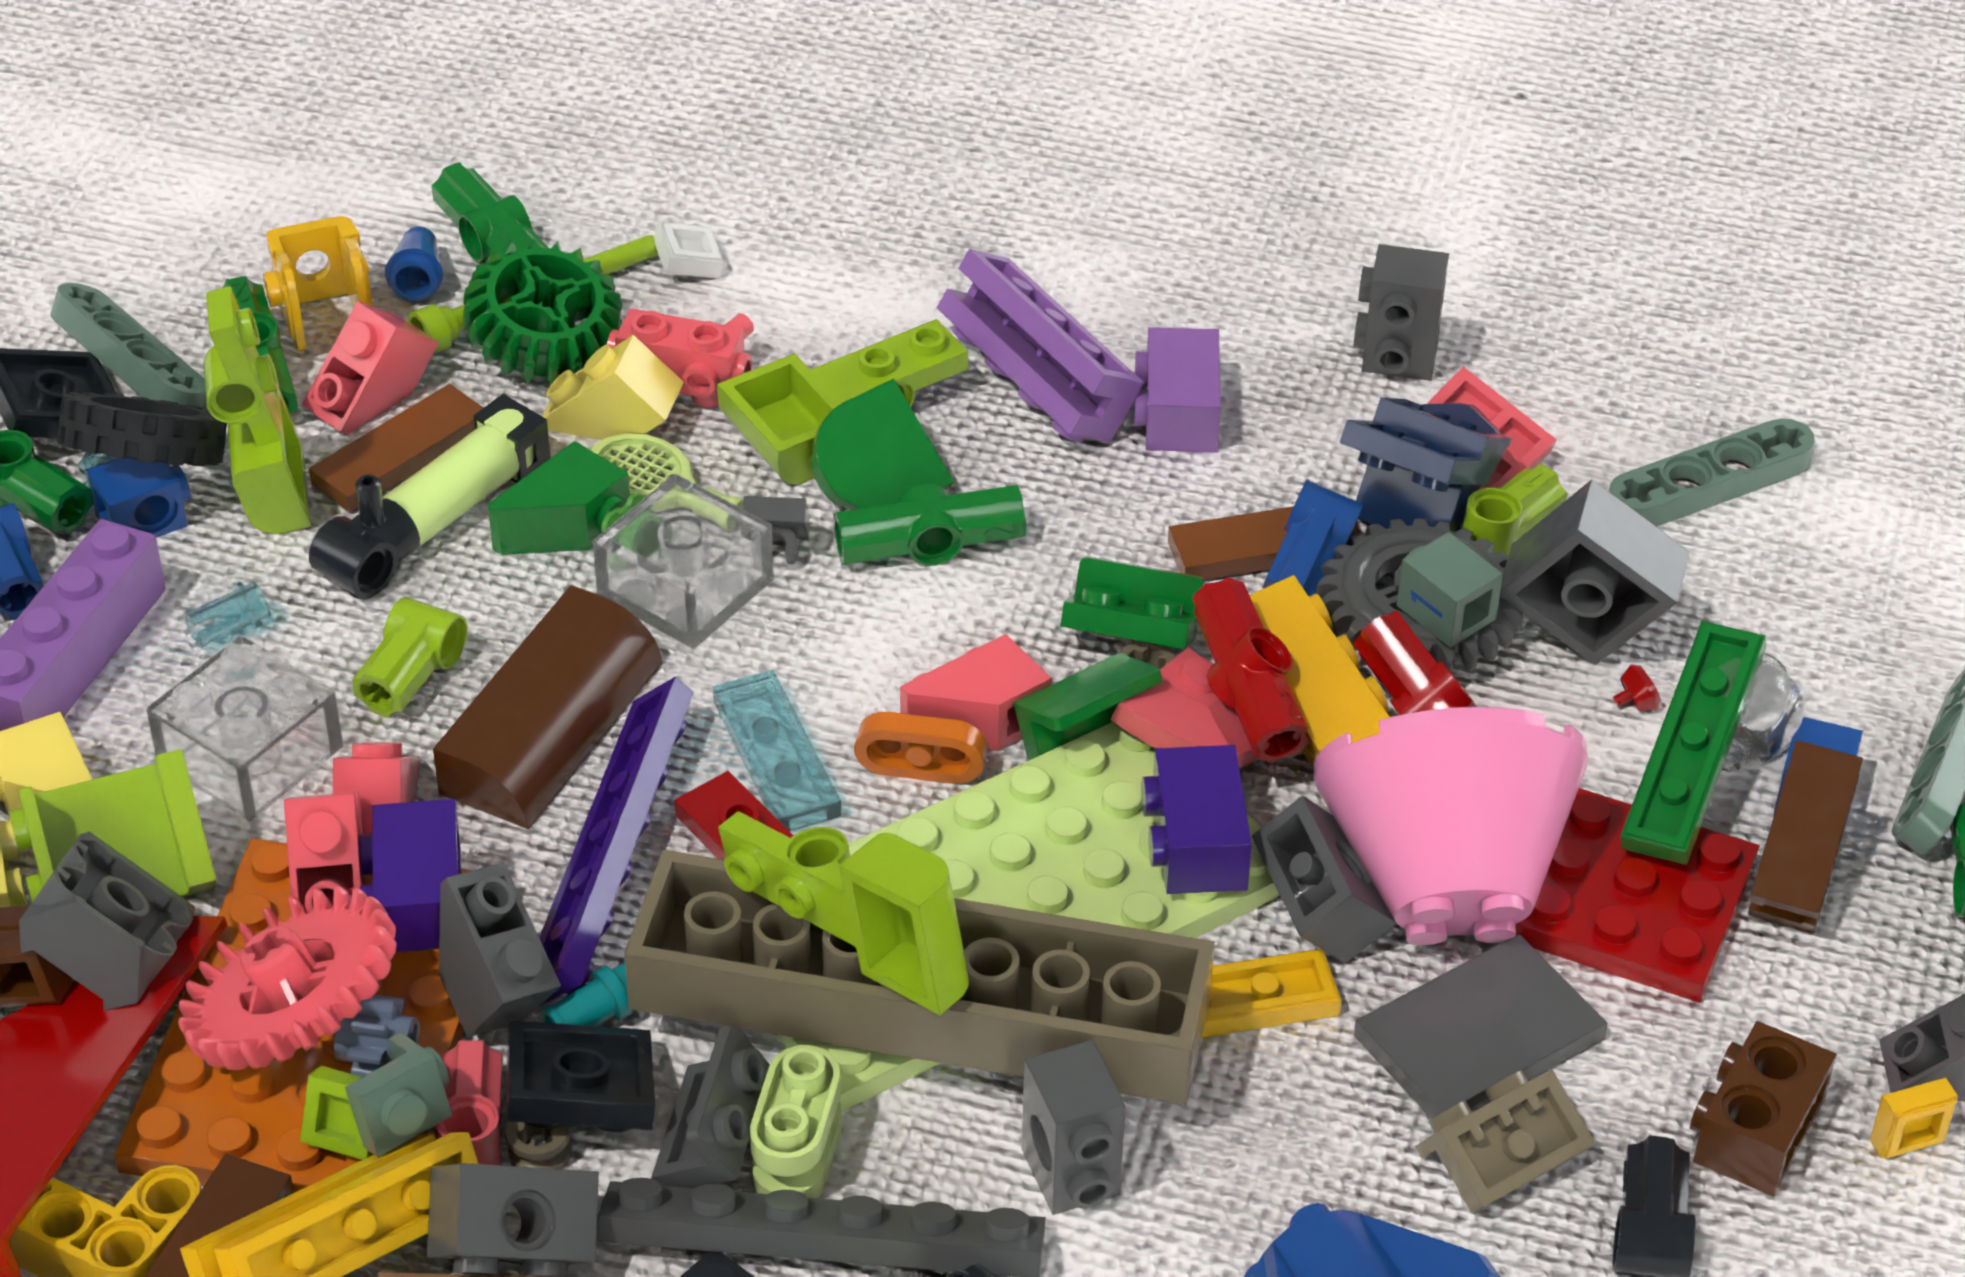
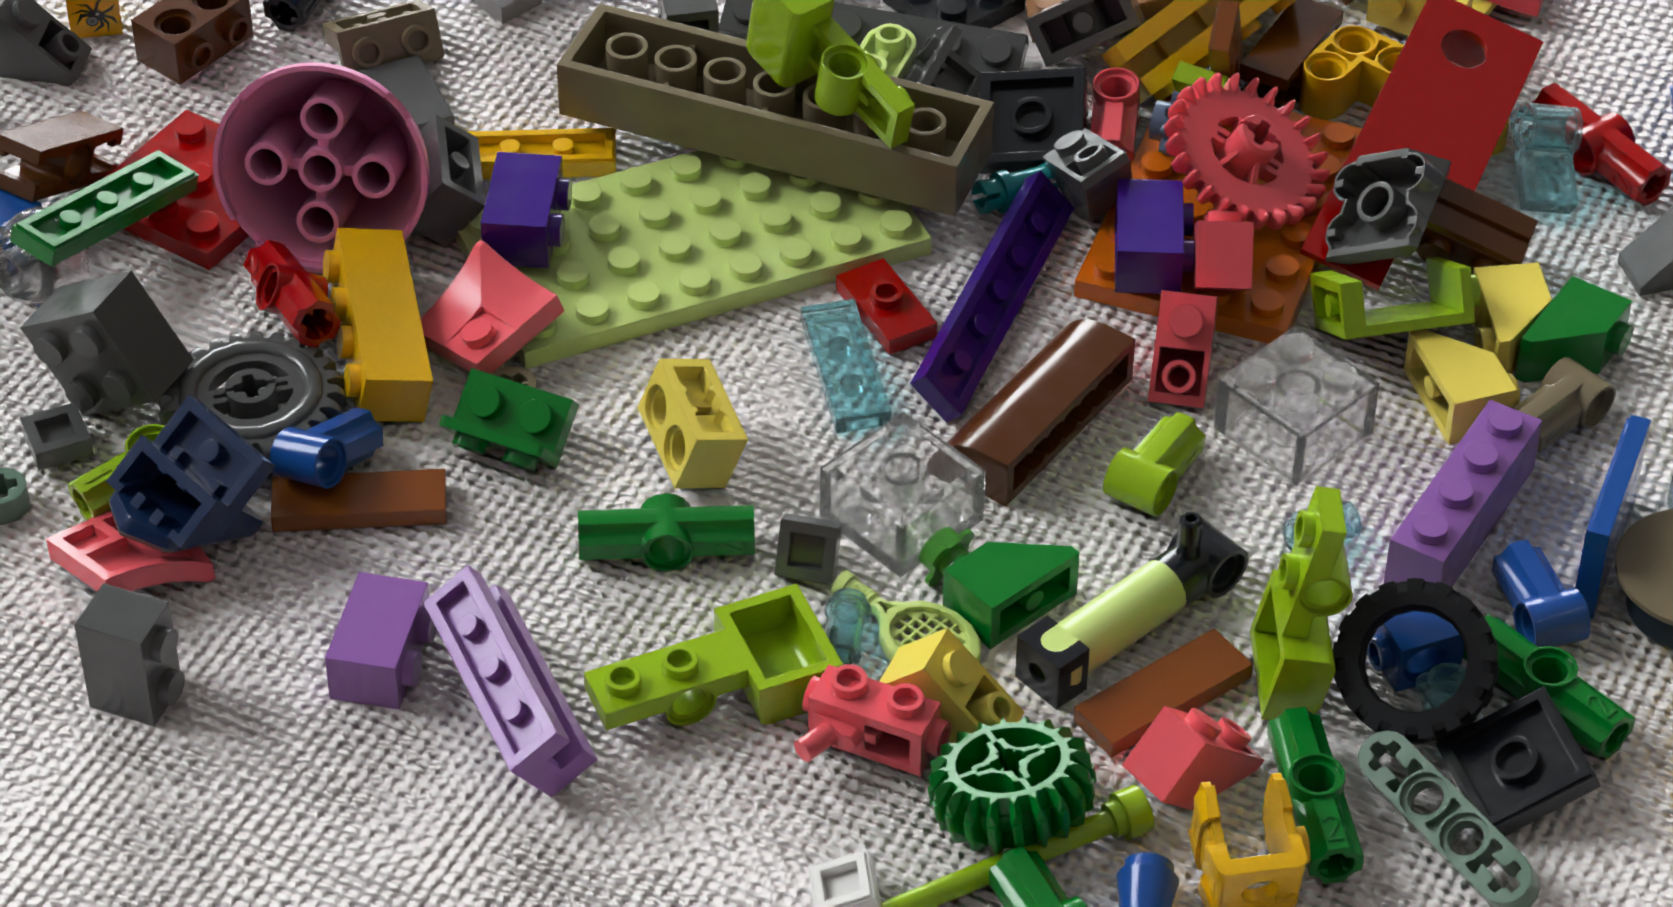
camera: 170 degrees left, 0 degrees up
sand green bracket [345,1032,453,1158] -> none
green tile [811,378,954,510] -> none
orange plate [854,712,988,784] -> none
coral slope [900,634,1052,751] -> none
green panel [1013,653,1163,761] -> none
red piece [1192,577,1309,763] -> none
sand green brick [1396,532,1503,648] -> none
none -> light yellow brick [637,359,748,489]
none -> clear light blue pin [824,588,872,665]
none -> dark orange tile [1208,0,1244,86]

